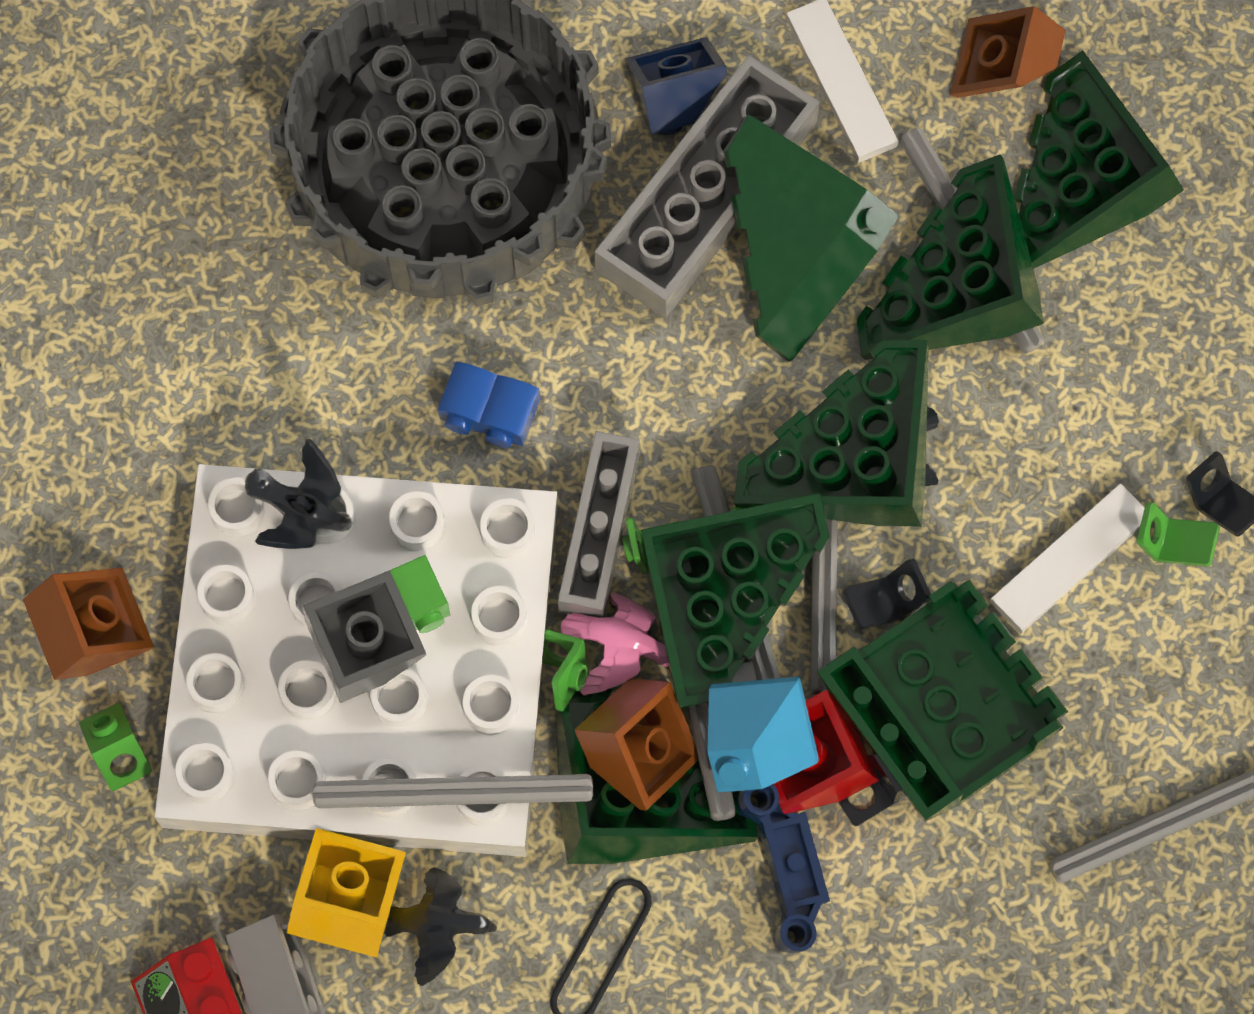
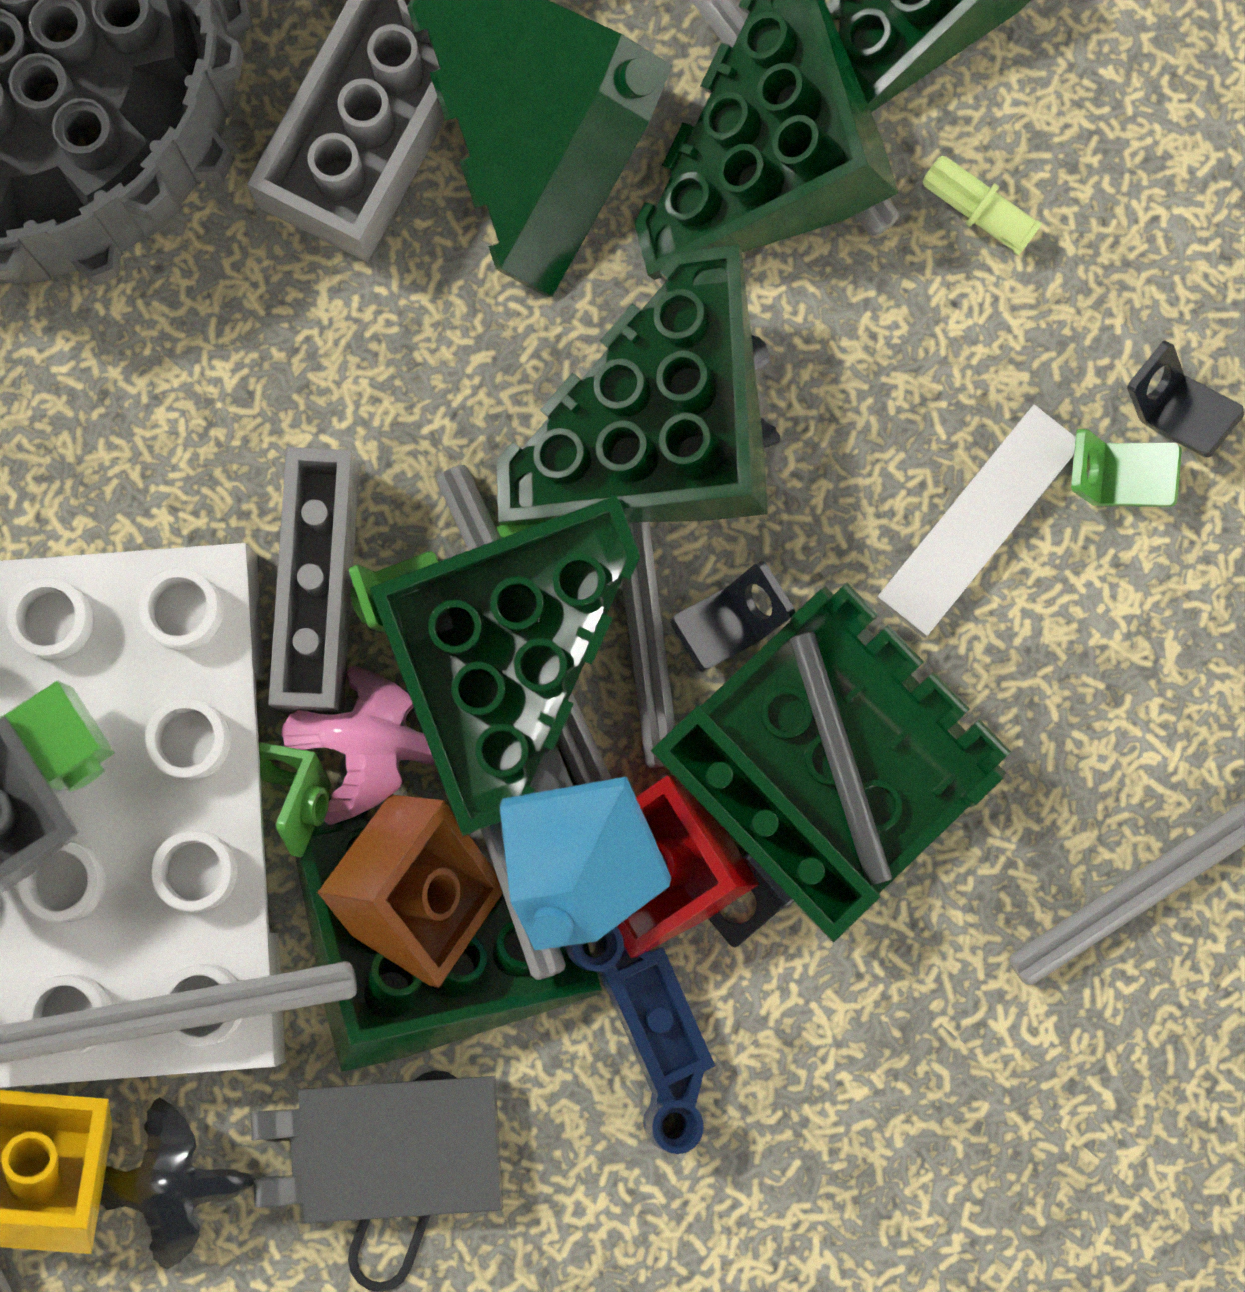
camera: 10 degrees left, 10 degrees up
blue brick [437,362,541,448] -> none
none -> dark grey tile [251,1075,503,1223]
none -> dark grey bar [790,631,893,886]
none -> yellowish green axle [923,156,1042,256]

